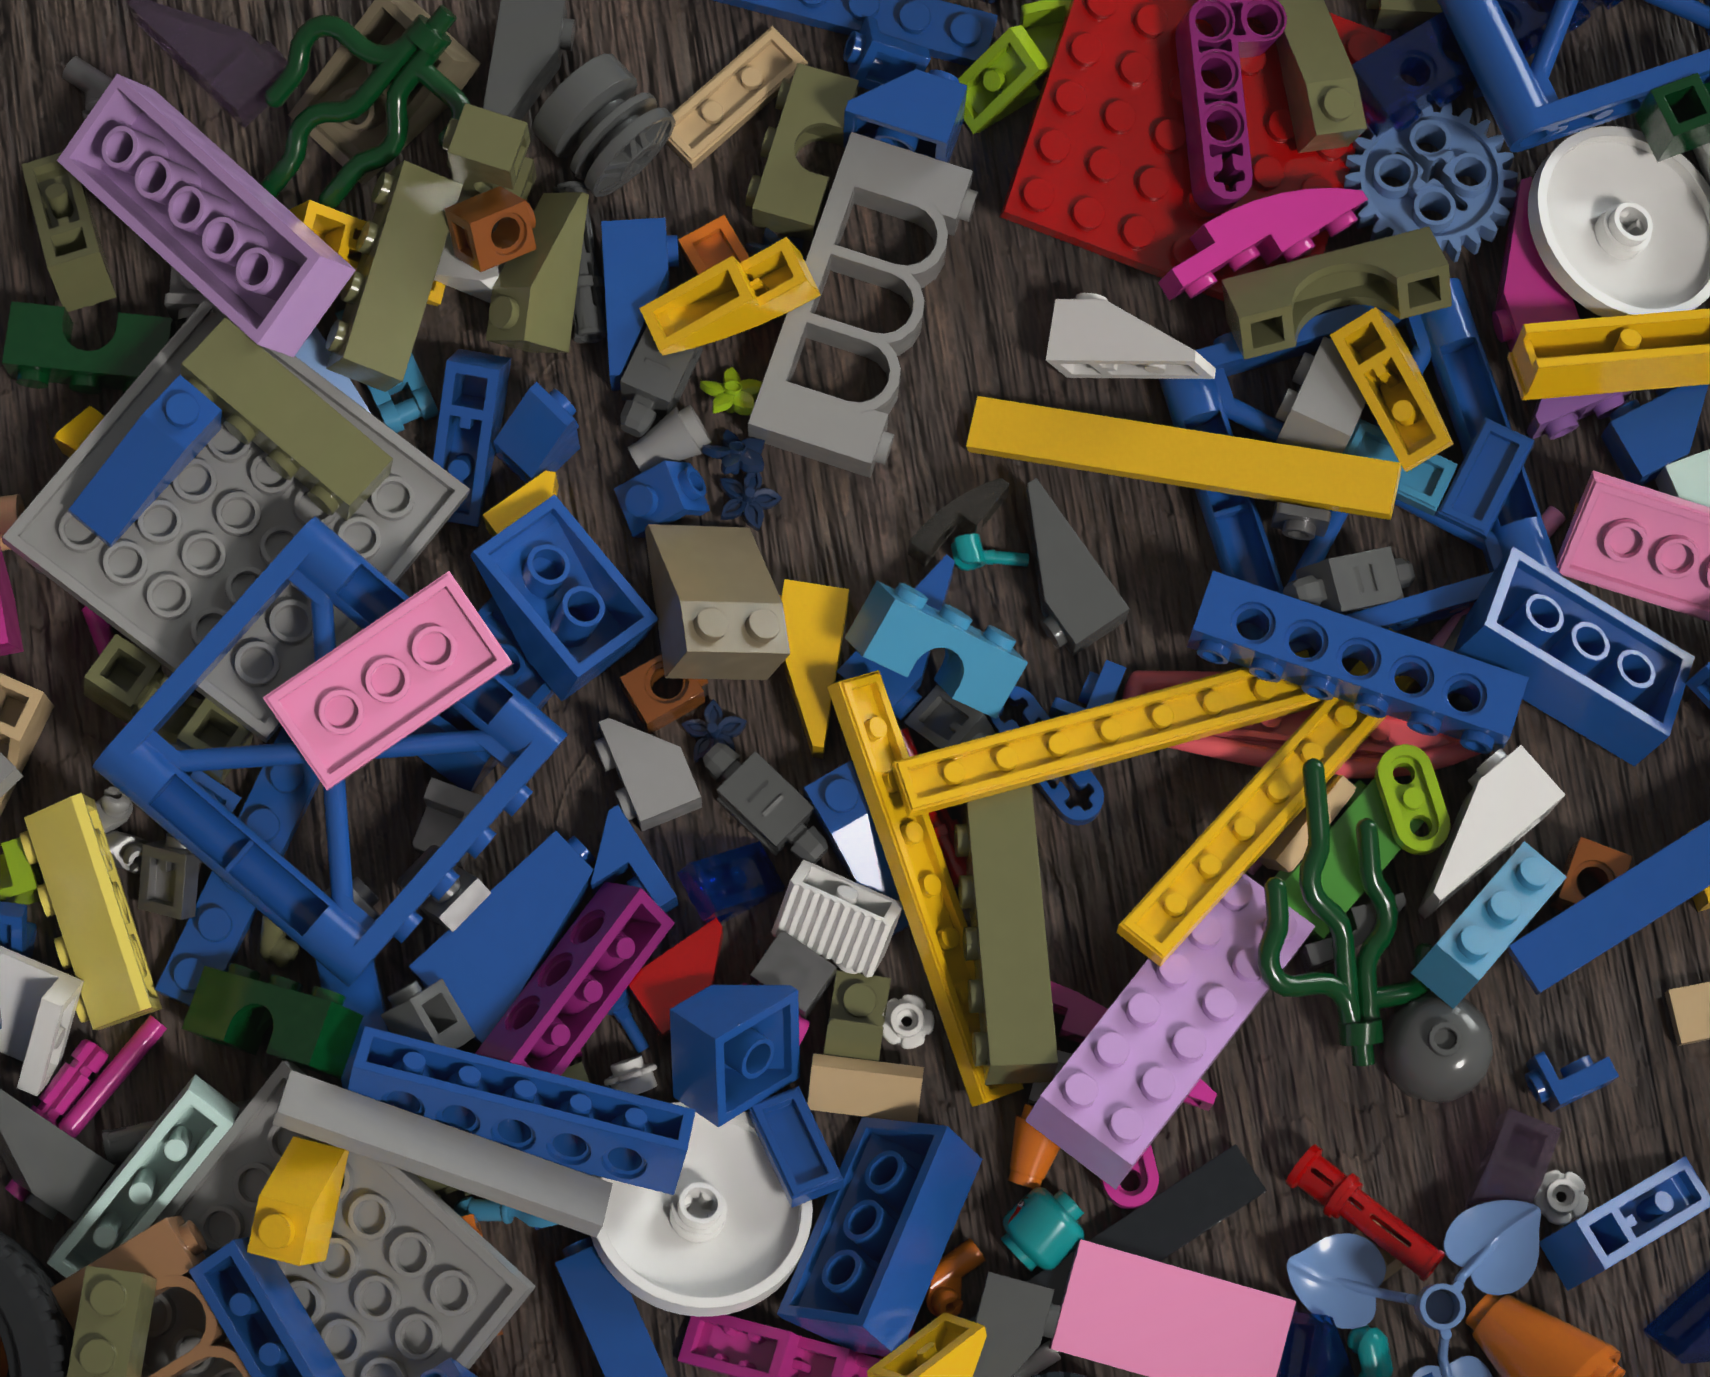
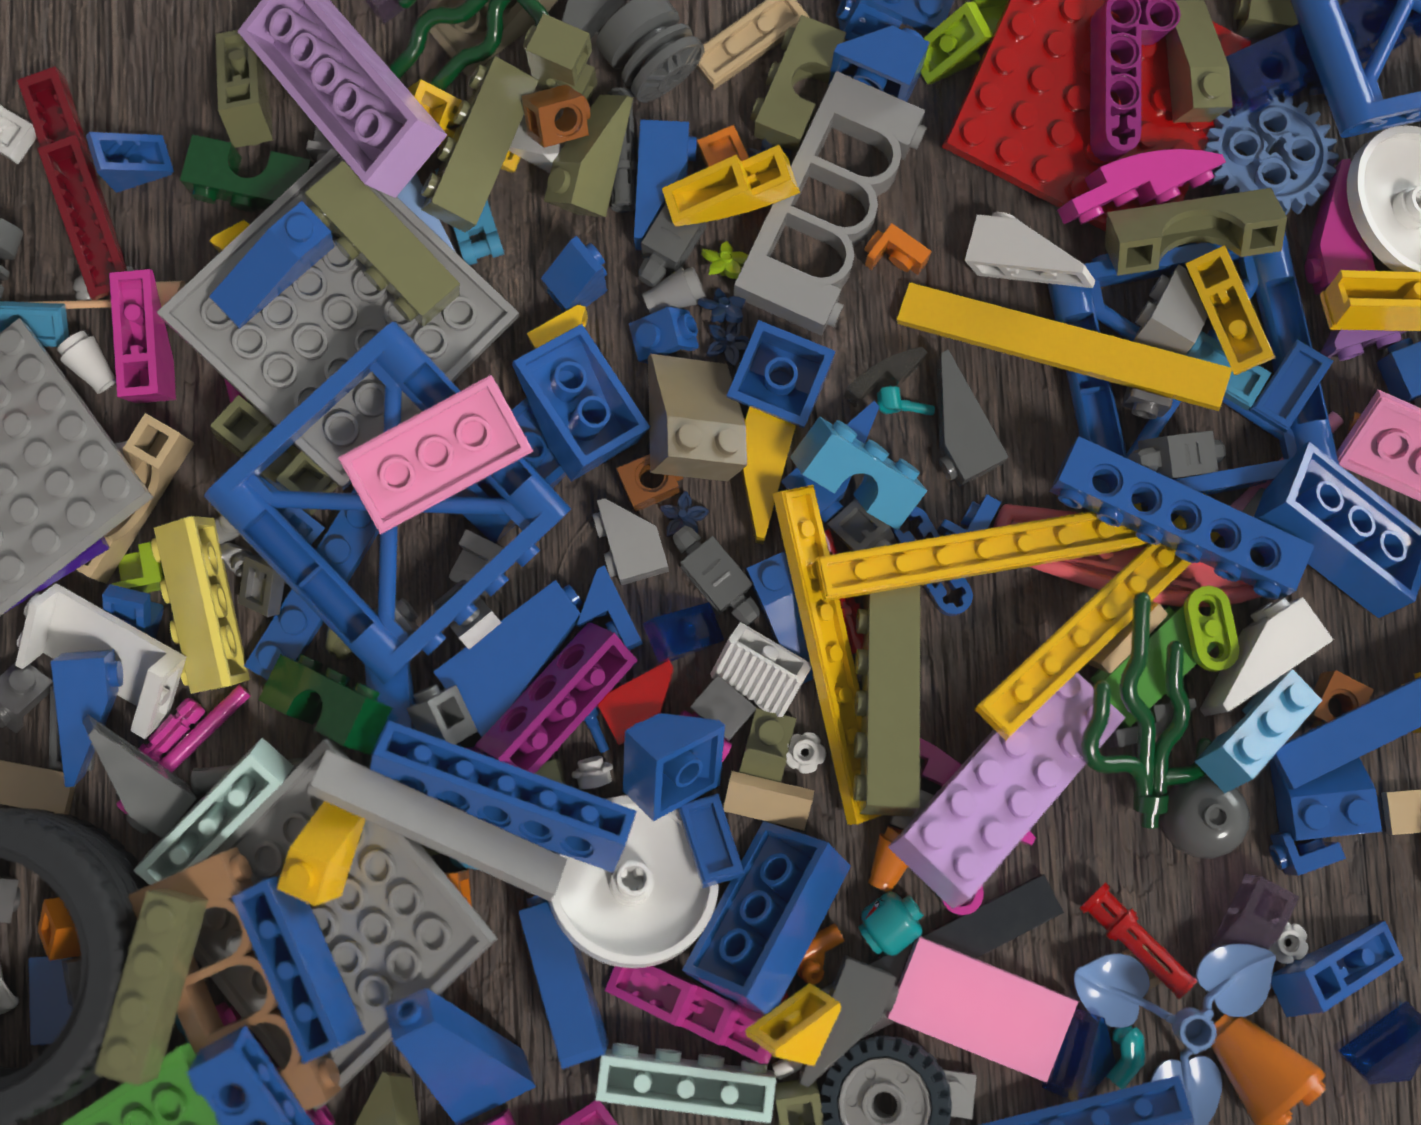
camera: 10 degrees right, 5 degrees up
blue slope [433,349,512,527] -> none
none -> blue slope [727,320,836,428]
none -> orange bracket [864,223,931,275]
none -> blue slope [1269,757,1382,841]

